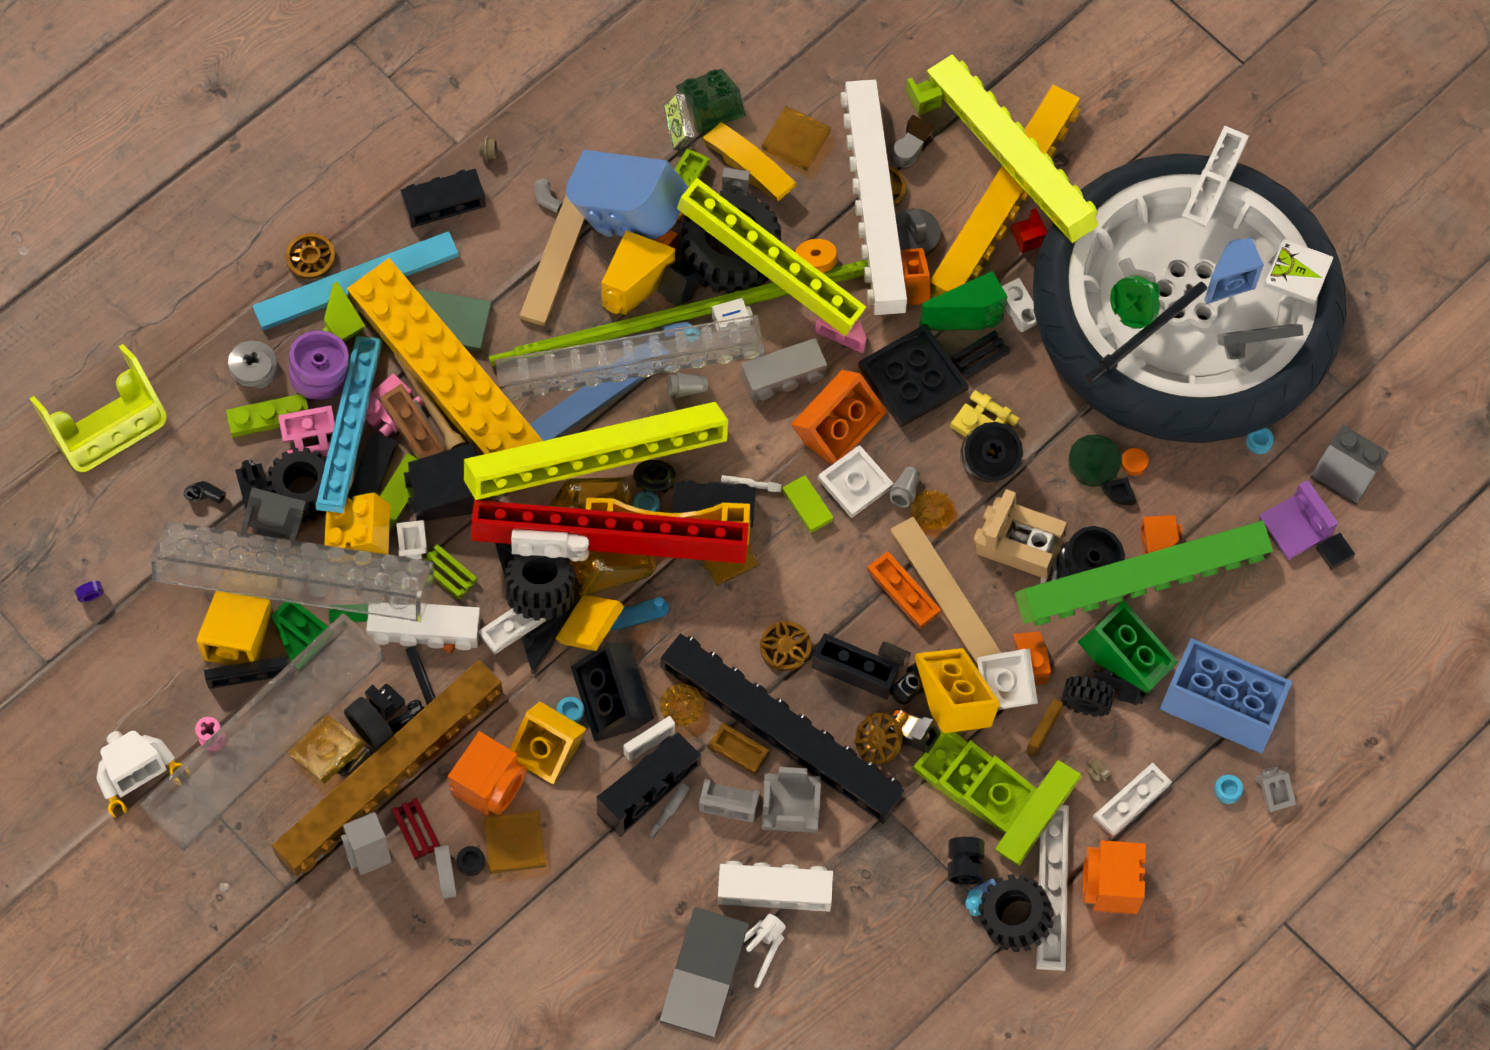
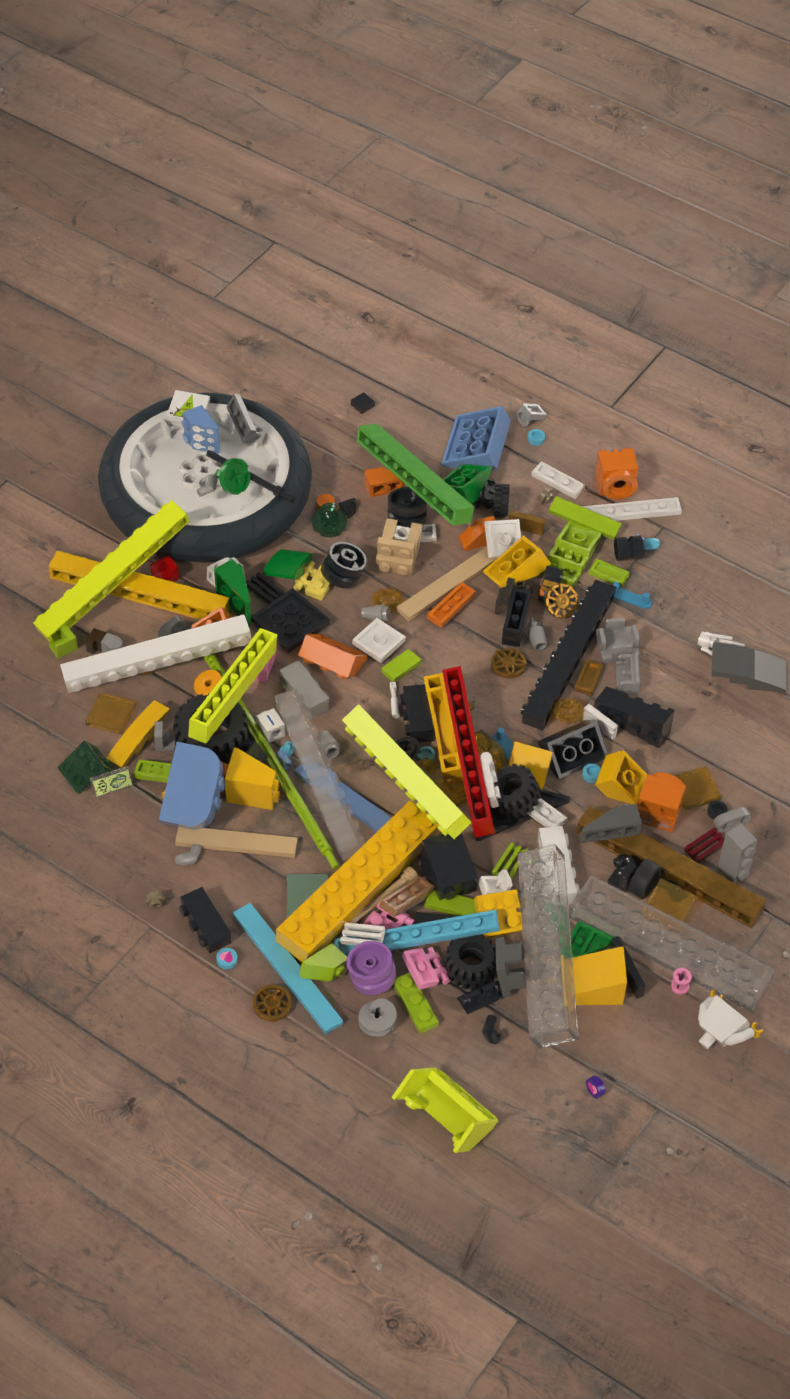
camera: 100 degrees left, 15 degrees down
black bar [405,646,436,705] -> none
white brick [717,861,833,912] -> none
black tyre [979,874,1054,952] -> none
white slope [1182,126,1249,227] -> none
medium lavender bracket [1259,480,1338,560] -> none
dark grey slope [1310,424,1389,505] -> none
none -> medium azure tile [216,948,237,970]
none -> green slope [262,549,312,579]
none -> white tile [340,922,386,945]
none -> light grey piece [526,618,548,651]
none -> dark grey slope [580,804,642,843]
none -> lime tile [588,559,630,588]
none -> dark azure piece [613,582,652,609]

